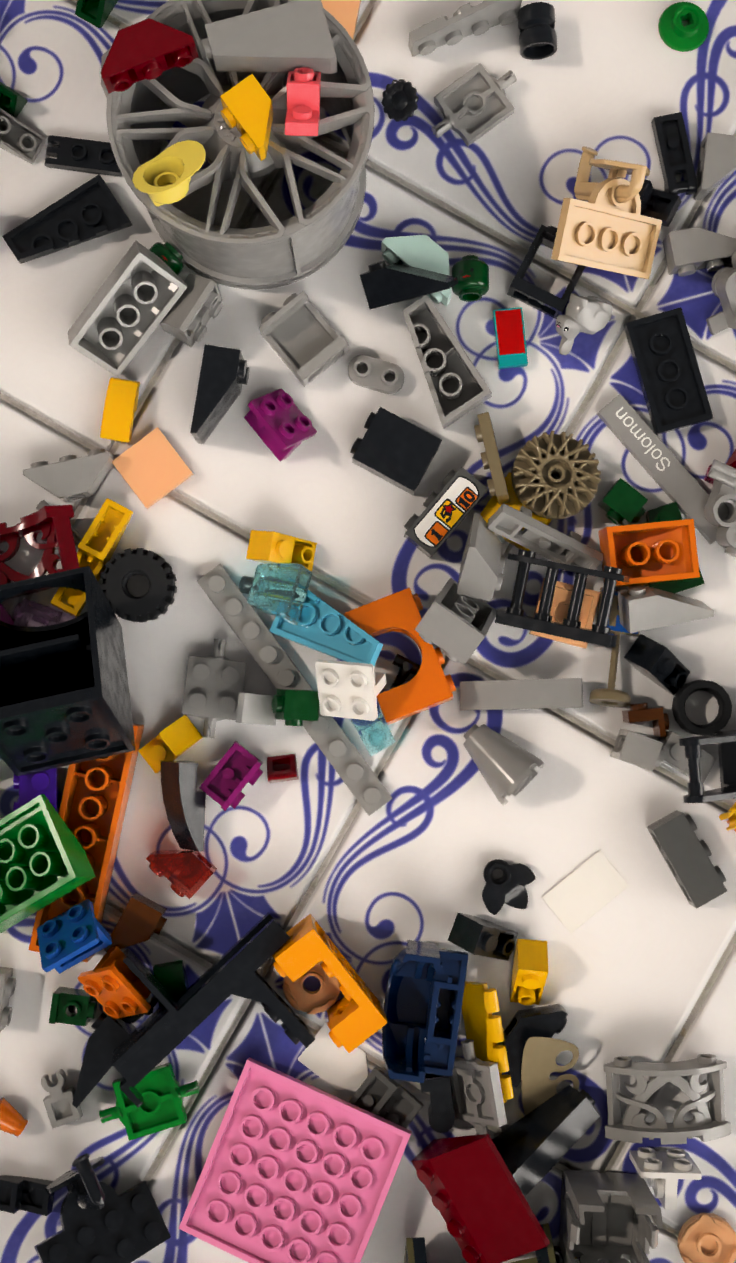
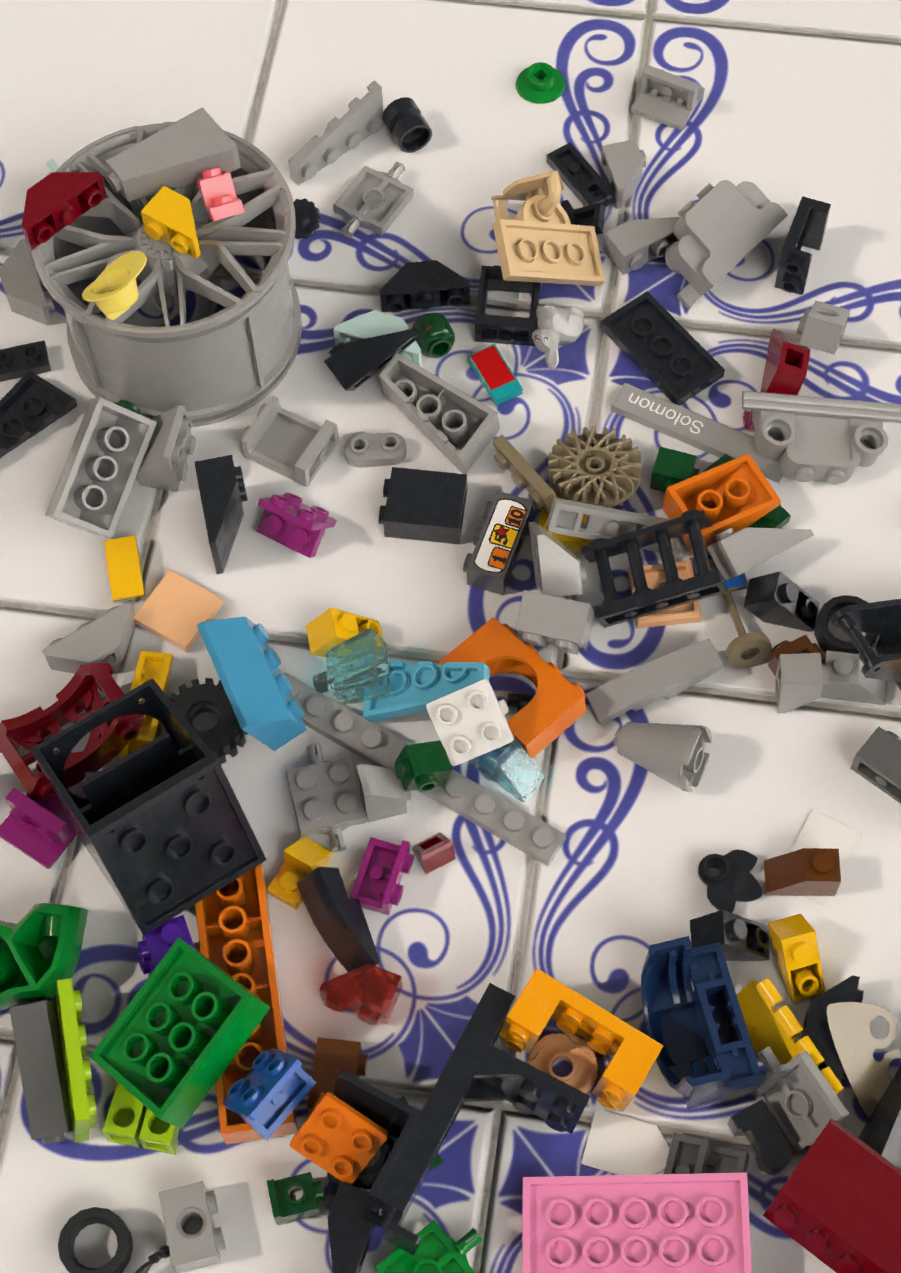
camera: 15 degrees left, 25 degrees down
none -> dark azure slope [197,616,307,751]
none -> black slope [380,260,470,312]
none -> reddish brown slope [764,848,841,896]

